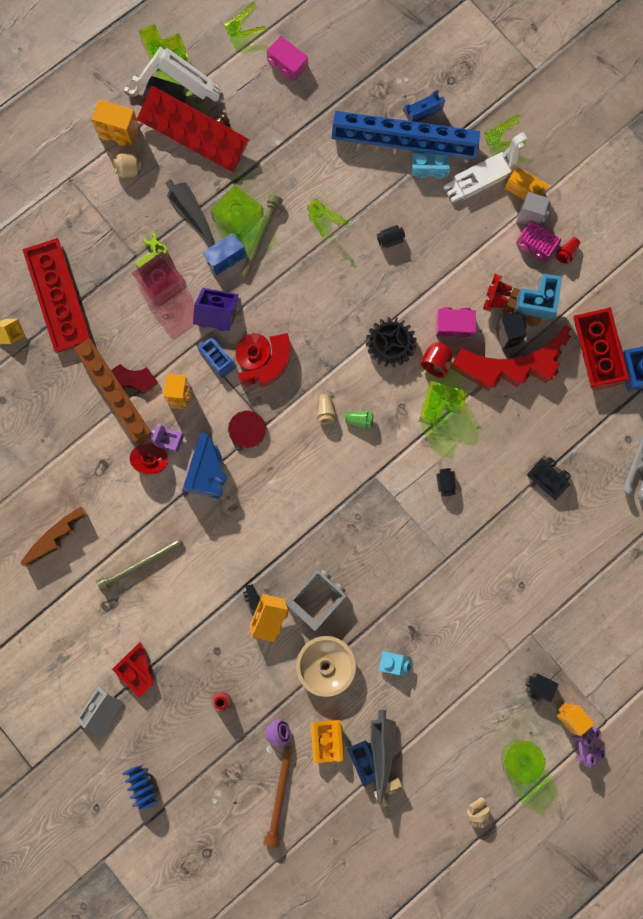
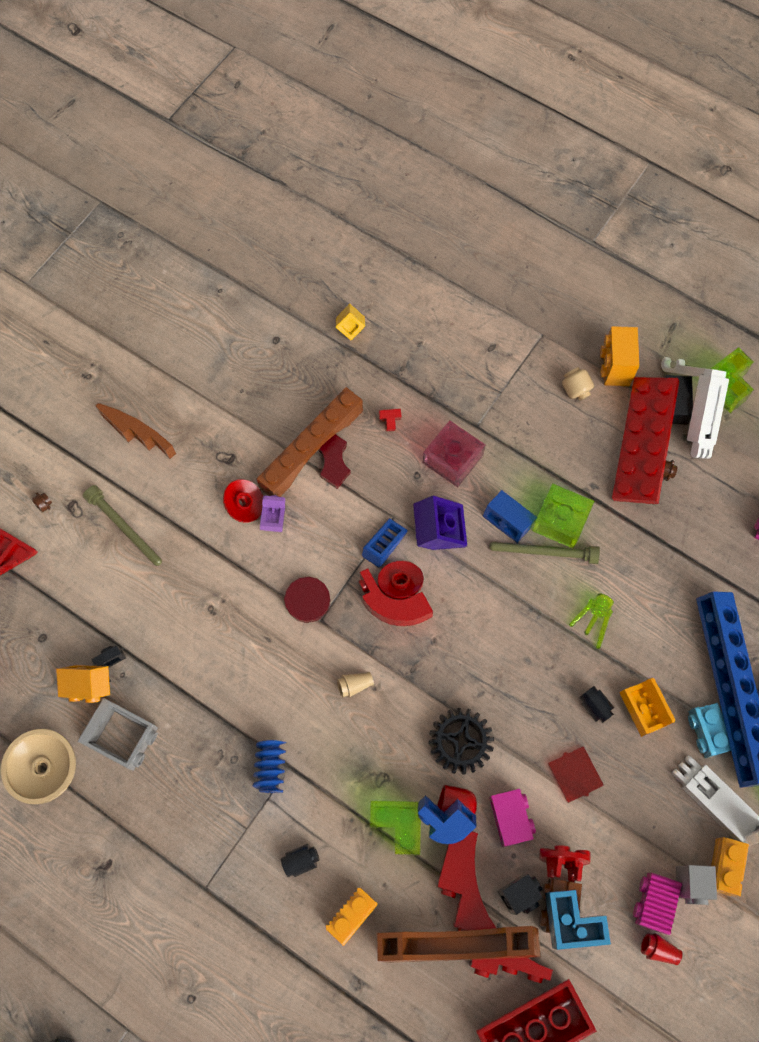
camera: 80 degrees right, 10 degrees down
red plate [22,238,92,354] -> none
lime bar [135,232,169,274] -> none
light orange brick [164,374,192,409] -> none
dark grey piece [165,179,214,247] -> none
blue piece [181,432,227,499] -> none
bright green cone [345,410,373,429] -> none
medium azure bracket [379,651,412,677] -> none
black bracket [527,456,572,501] -> none
none -> reddish brown plate [31,492,52,513]
none -> blue piece [252,740,286,793]
none -> light orange brick [326,888,378,946]
none -> dark orange arch [377,926,541,963]
none -> red tile [379,408,402,431]
none -> blue brick [418,795,476,844]
none -> clear red piece [548,746,604,803]
none -> light orange bracket [619,677,675,737]

